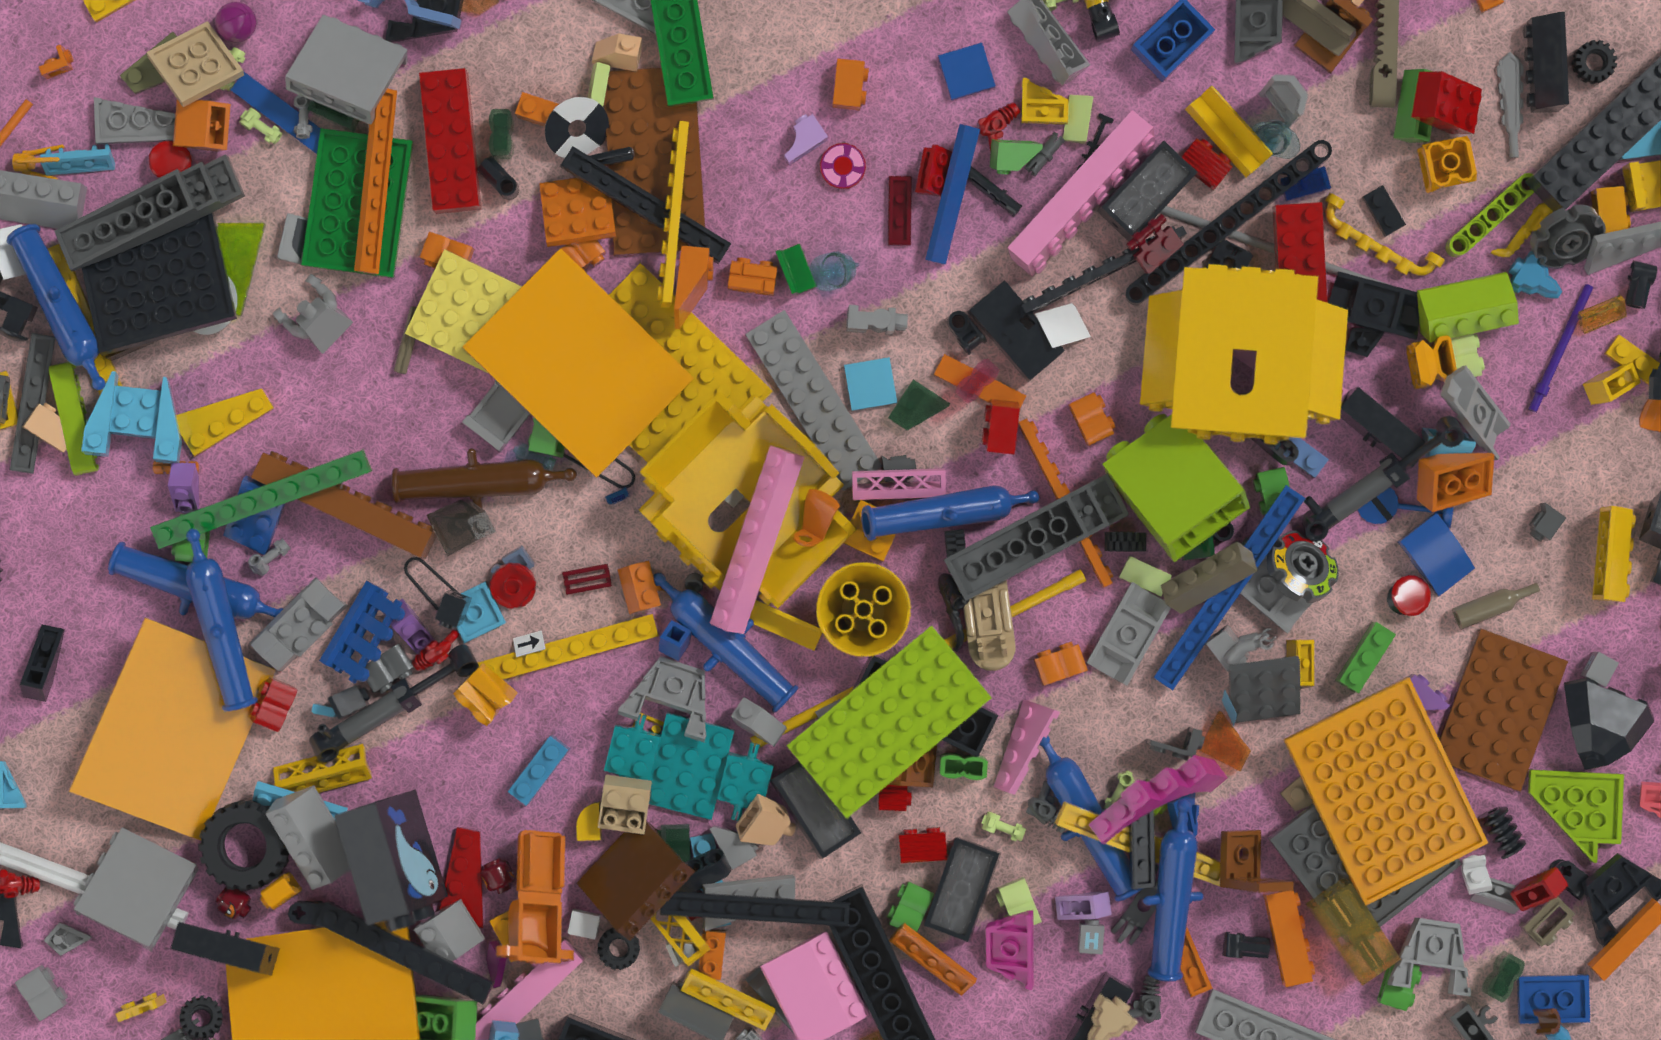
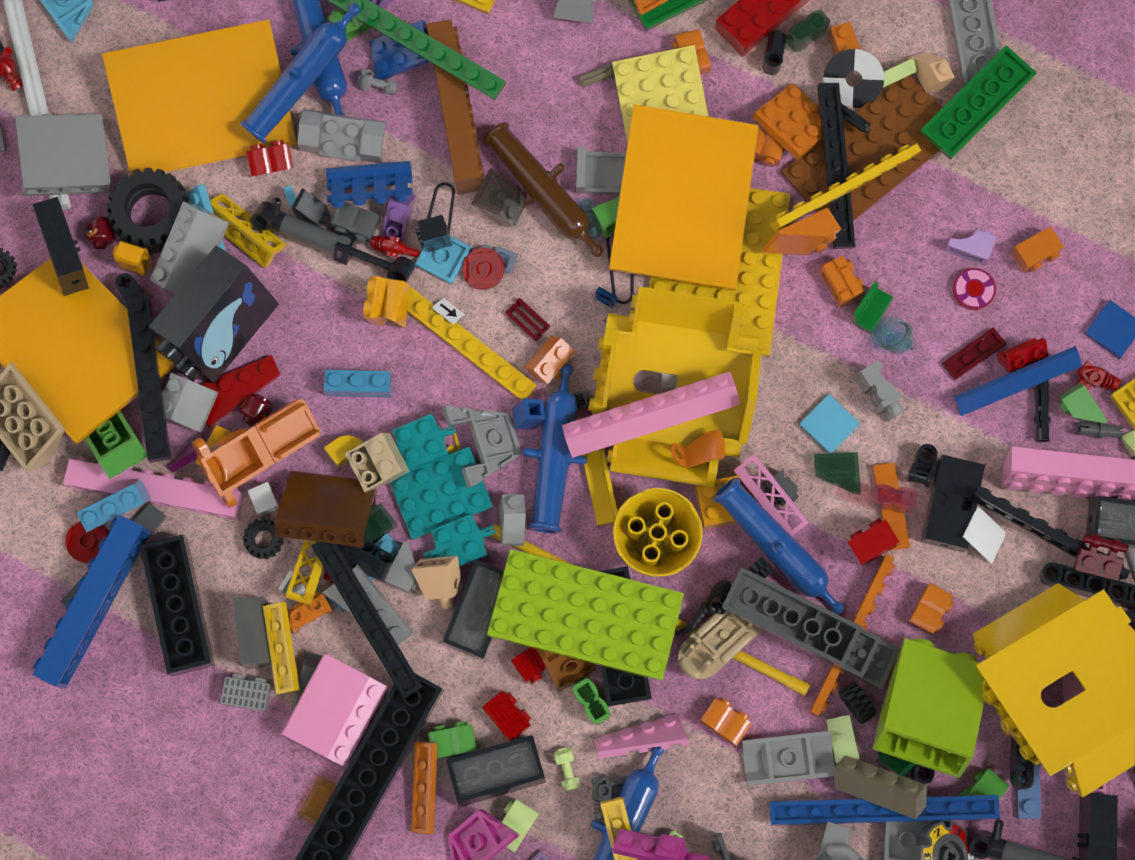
camera: 55 degrees right, 10 degrees down
light grey plate [745,310,883,491] -> none

